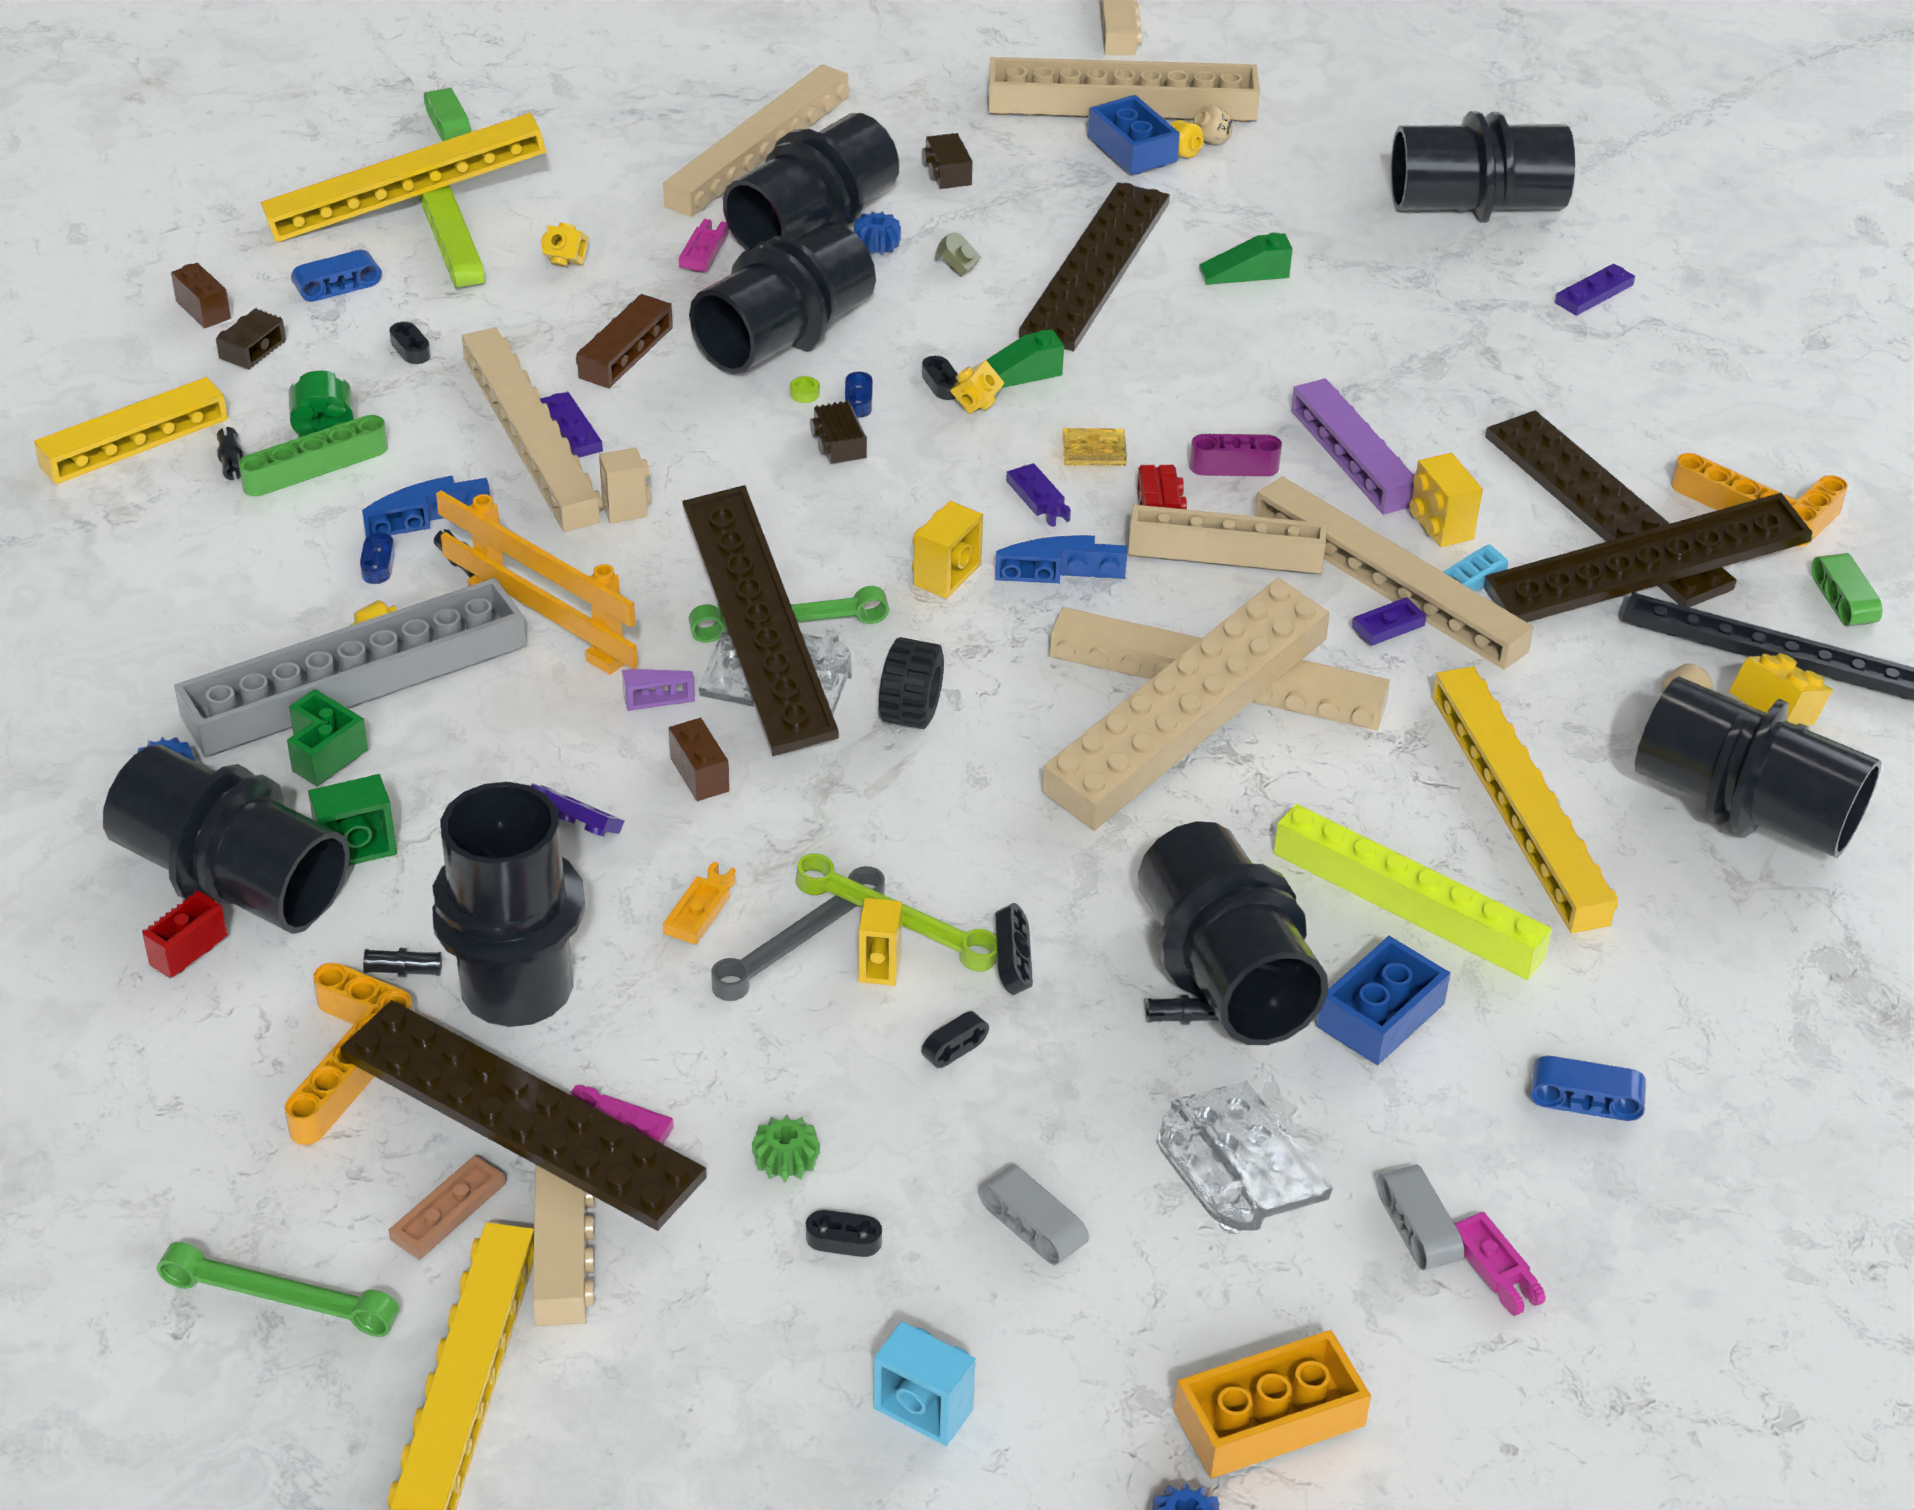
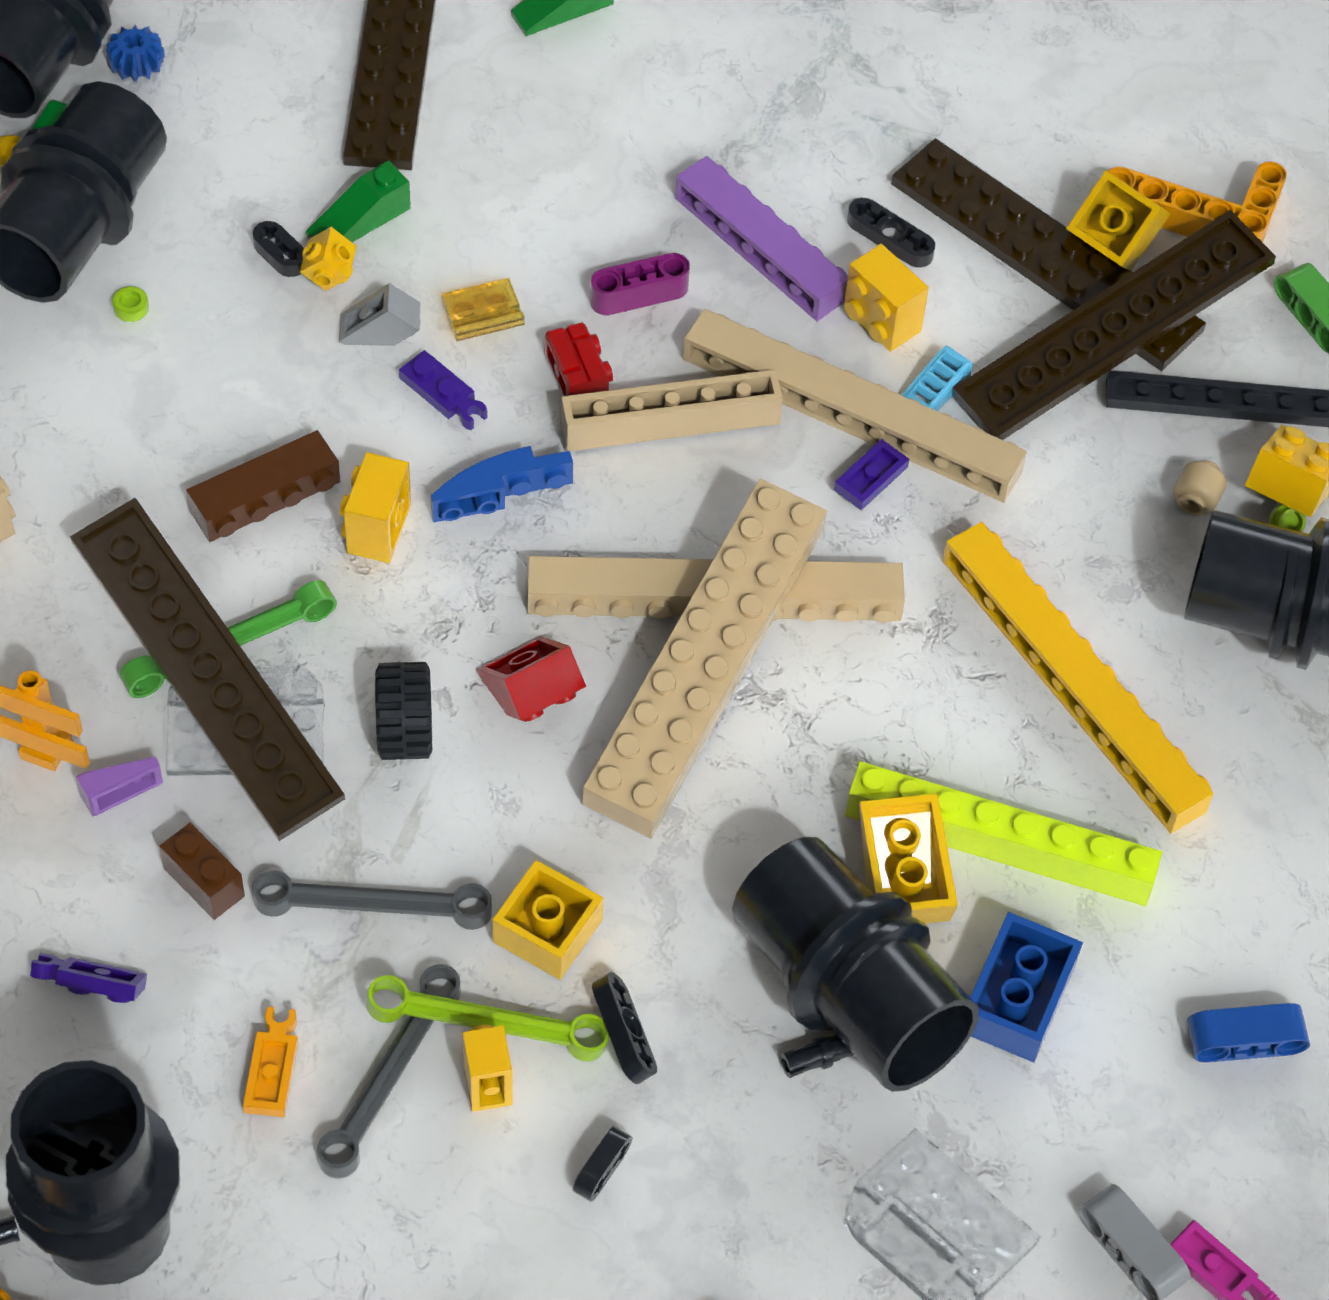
camera: 20 degrees left, 15 degrees up
dark brown brick [810,400,867,464] -> none
clear blue beam [845,371,873,418] -> none
olive plate [934,233,982,277] -> none
none -> reddish brown brick [186,430,340,542]
none -> dark grey piece [252,870,492,930]
none -> light grey slope [339,283,421,346]
none -> red slope [476,636,586,722]
none -> yellow brick [492,860,604,980]
none -> black beam [847,198,935,268]
none -> yellow slope [859,794,958,924]
none -> yellow brick [1066,170,1171,271]

